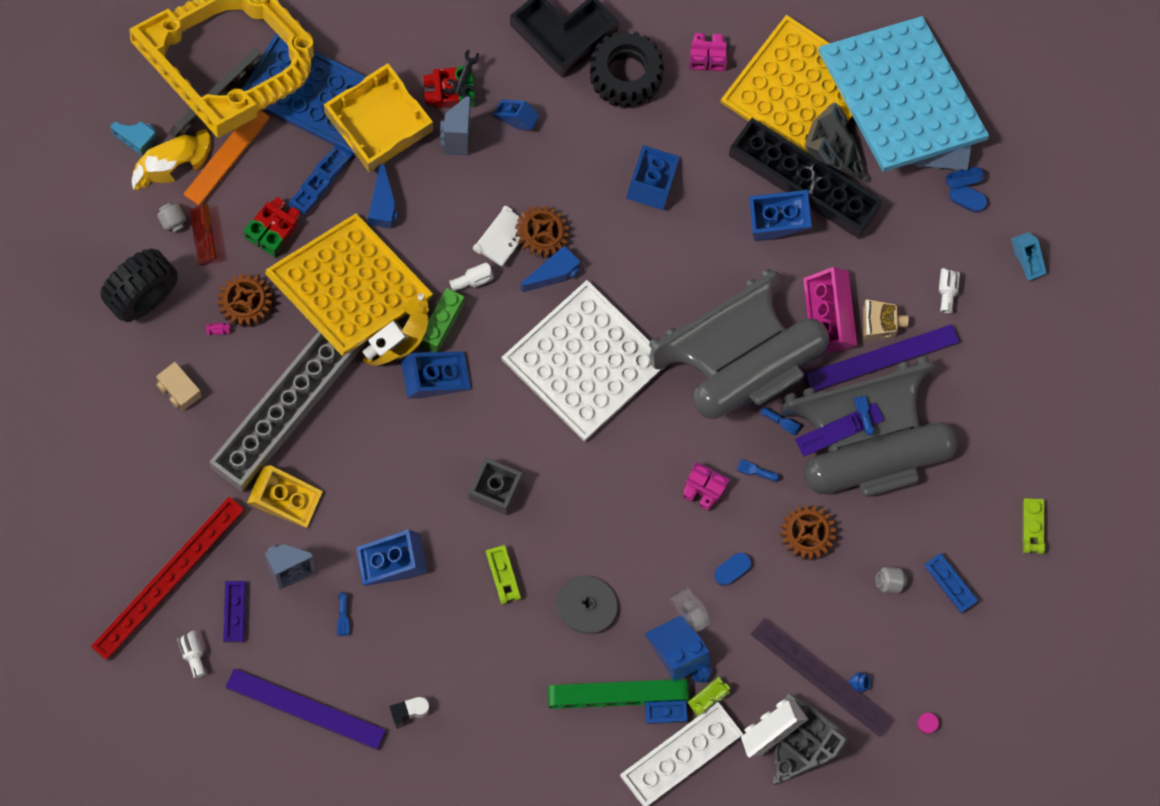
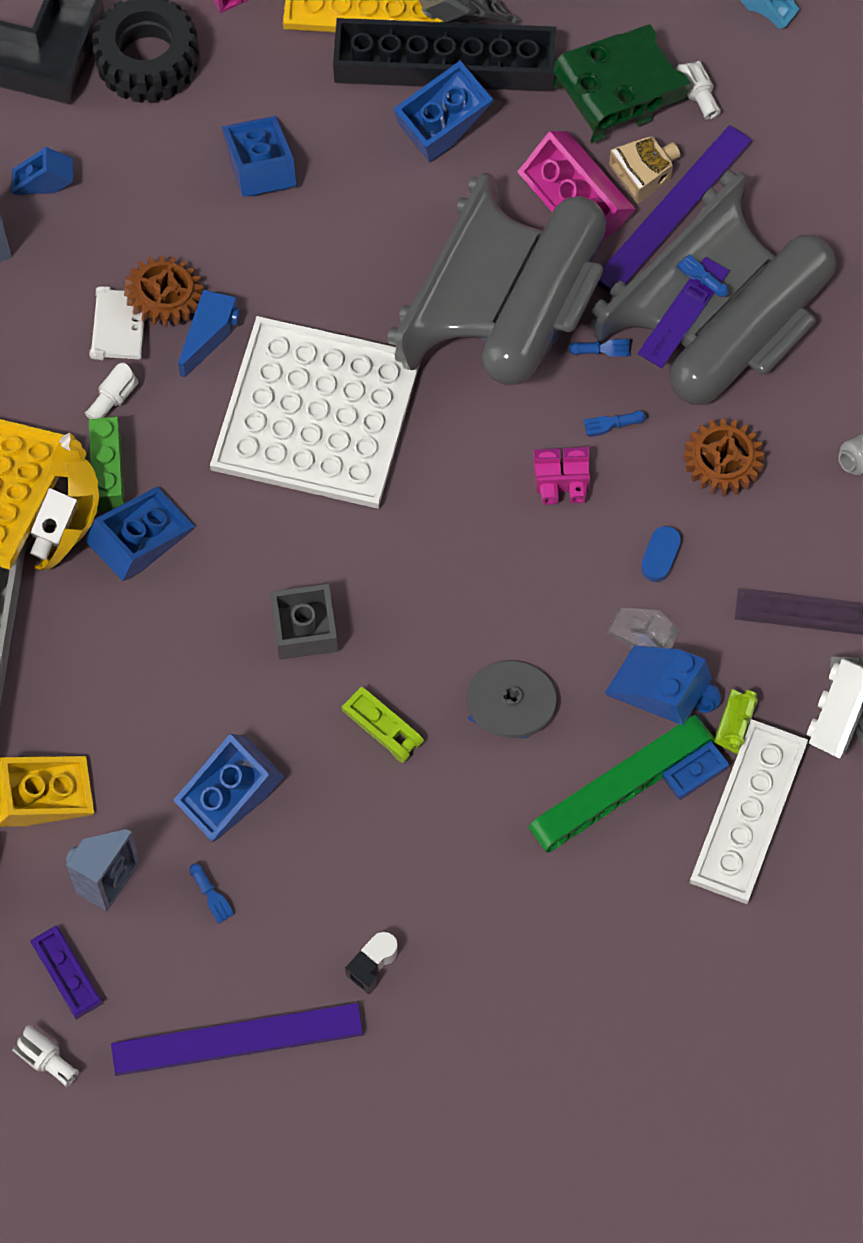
camera: 25 degrees left, 5 degrees down
none -> dark green piece [553,24,691,144]

